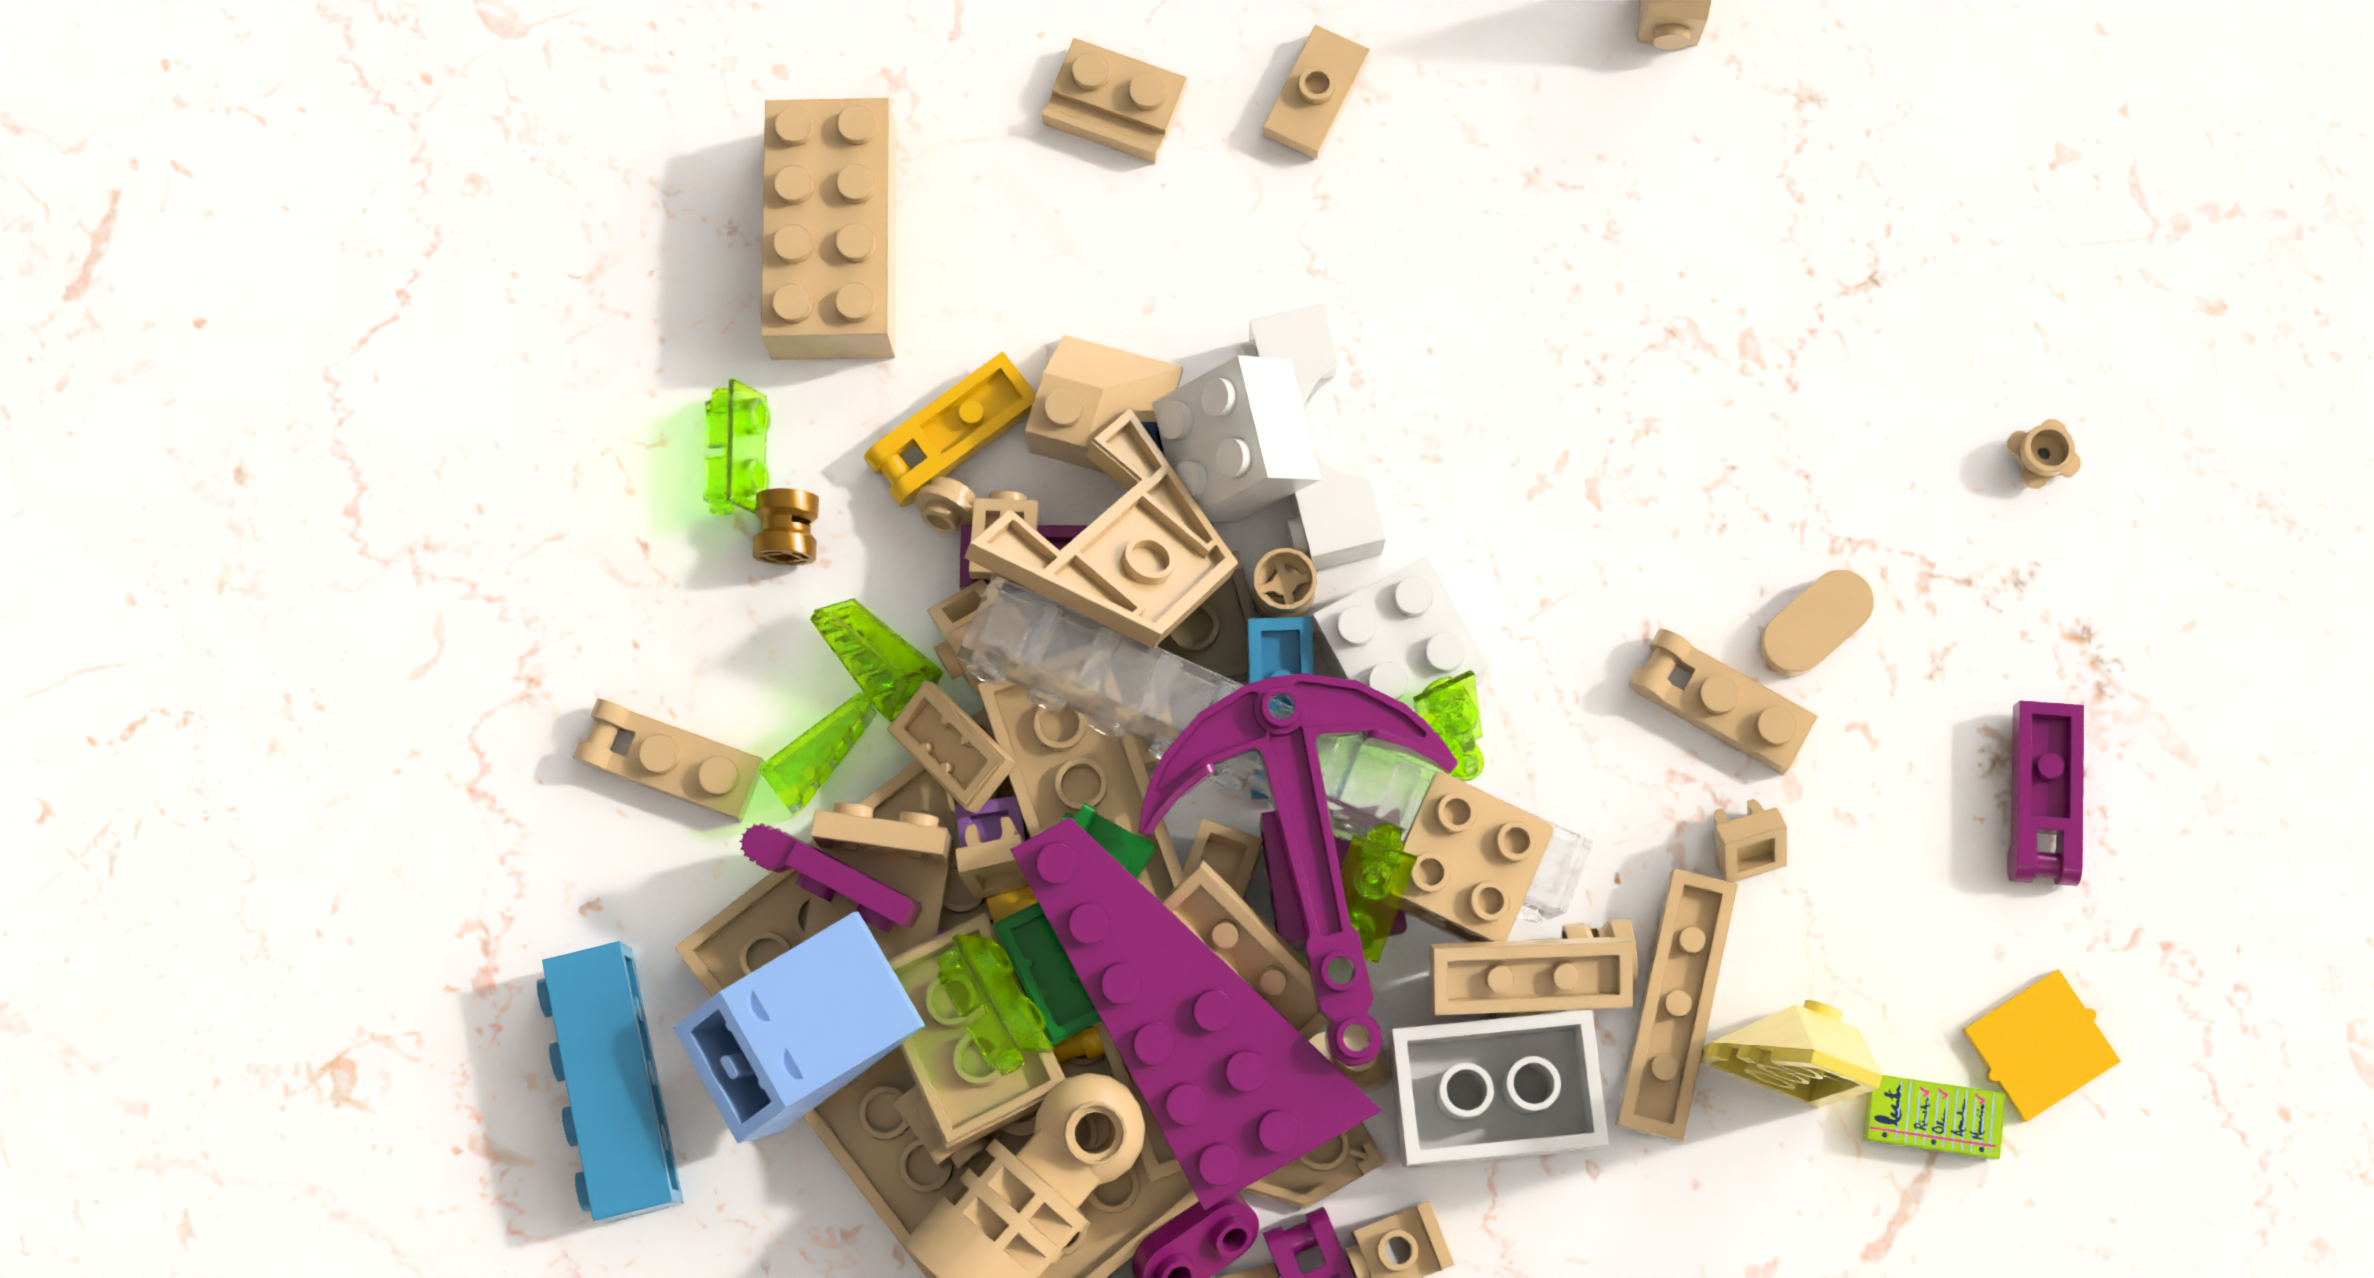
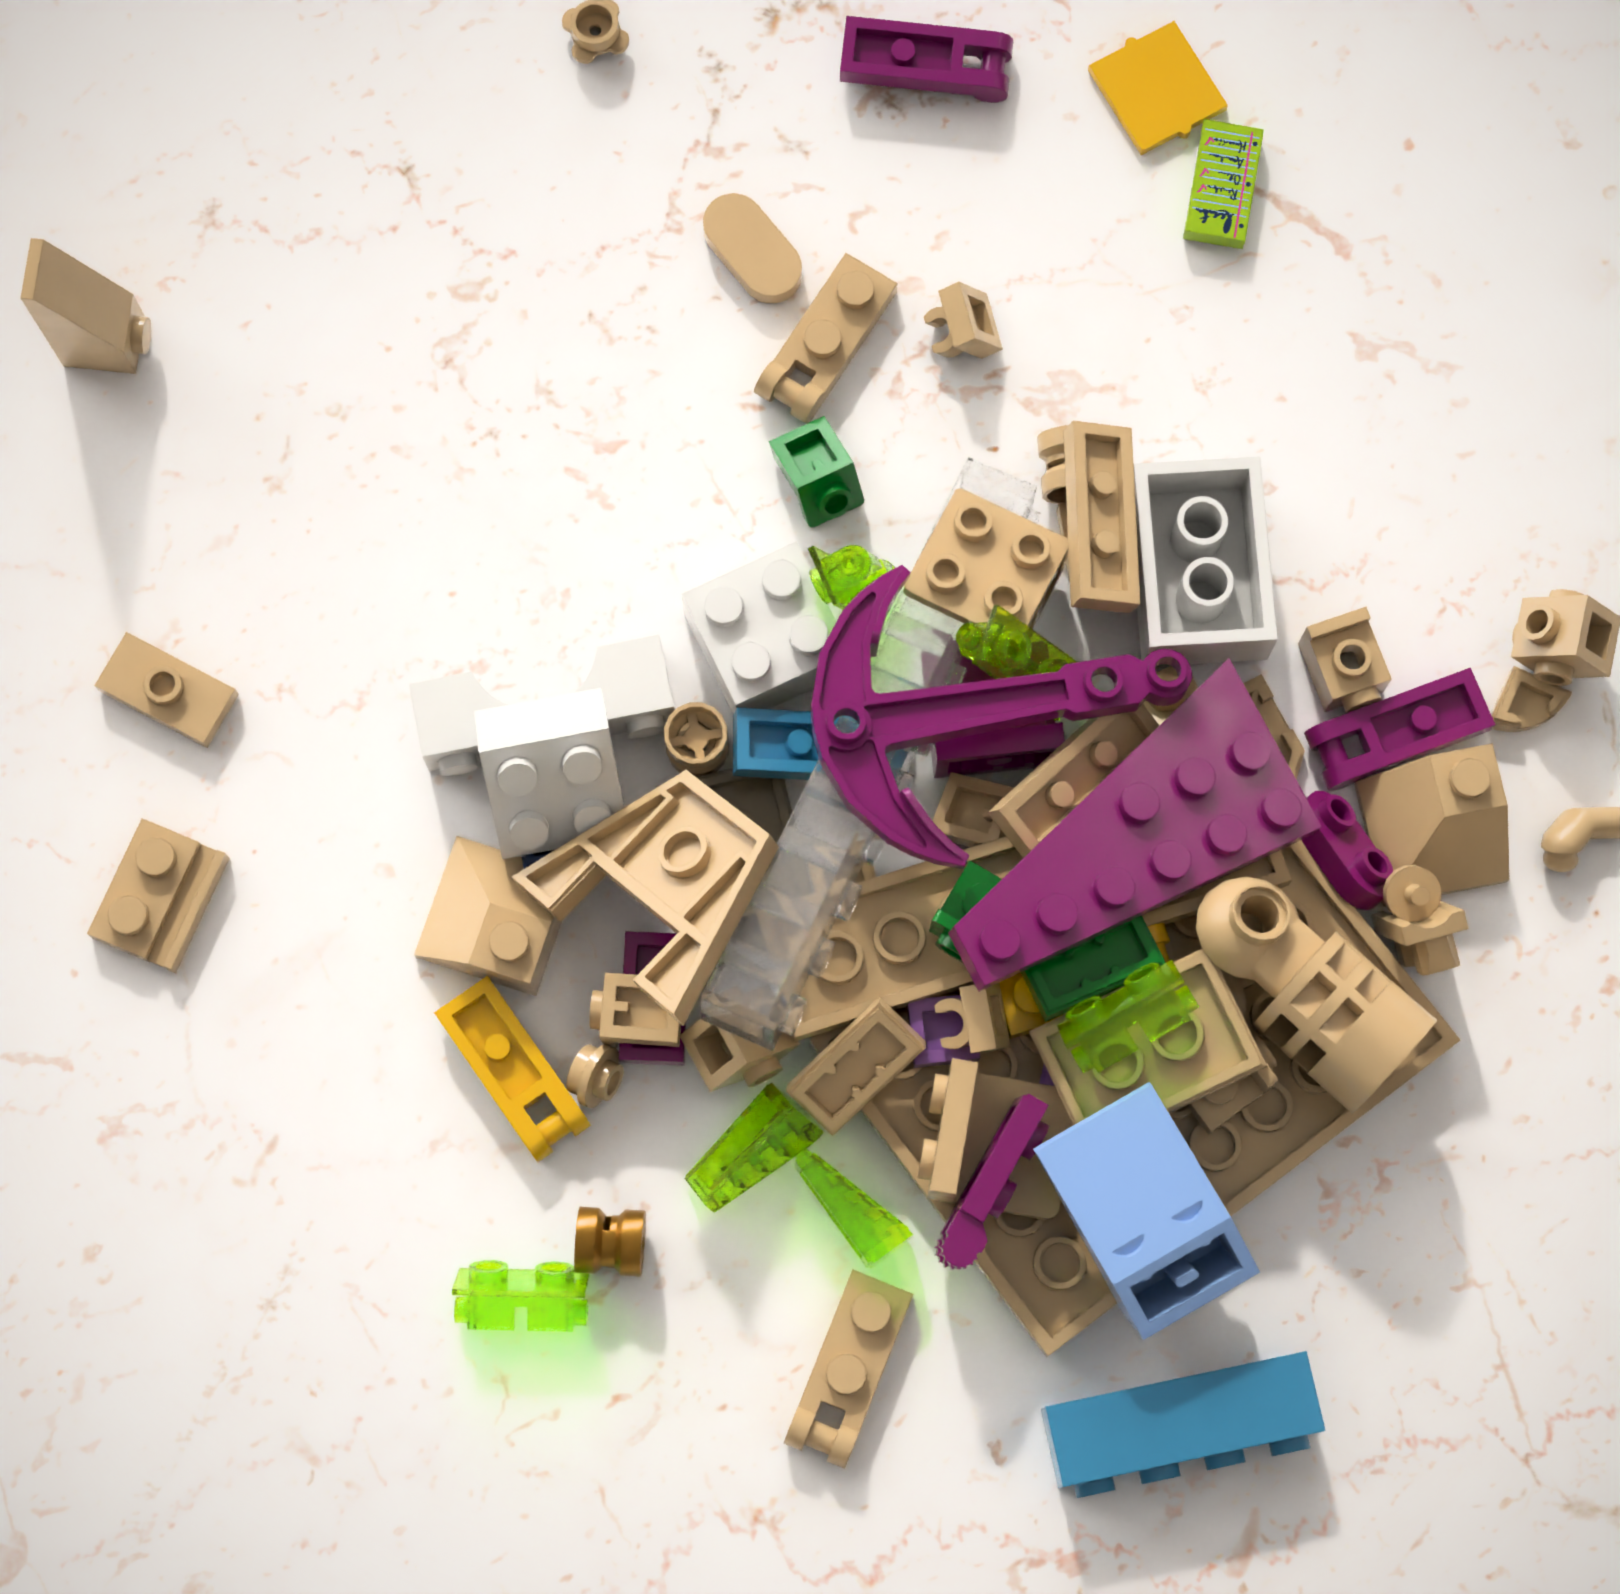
camera: 90 degrees left, 0 degrees up
tan brick [761,98,897,360] -> none
tan plate [1615,868,1738,1142] -> none
light yellow wedge [1700,1000,1883,1108] -> none
none -> green bracket [768,416,864,528]

